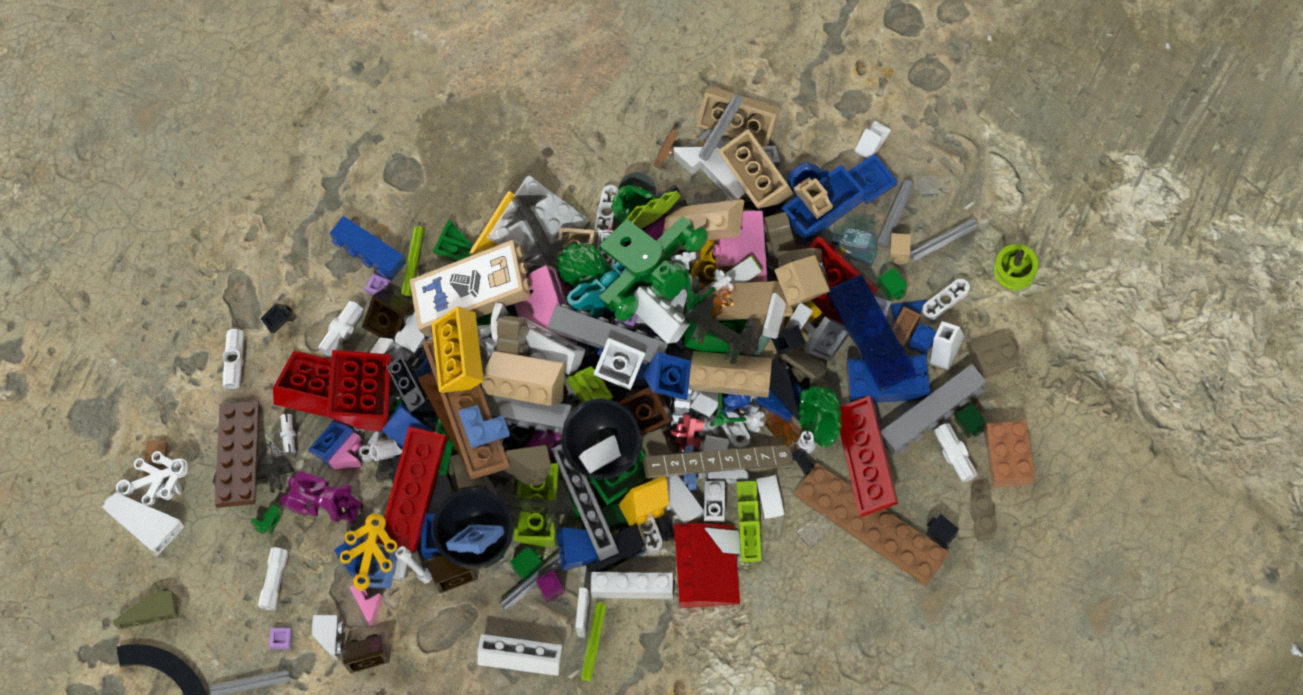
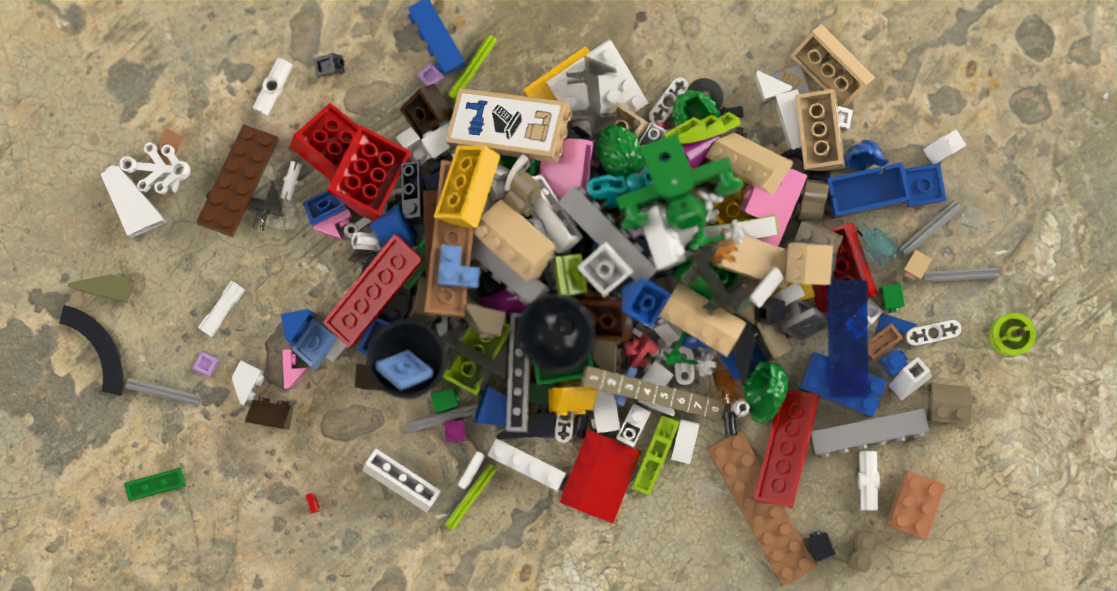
camera: 25 degrees right, 15 degrees up
green bracket [251,505,283,534] -> none
magenta hips [280,471,364,523] -> none
white piece [318,301,364,357] -> none
yellow plant [340,513,397,591] -> none
white bar [395,546,433,583] -> none
green wing [433,220,474,262] -> none
white slope [579,435,621,473] -> none
medium nougat plate [653,129,678,169] -> none
light grey axle [699,94,743,161] -> none
white sticker [705,528,741,554] -> none
tan brick [794,177,833,219] -> none
dark green brick [954,404,986,438] -> none

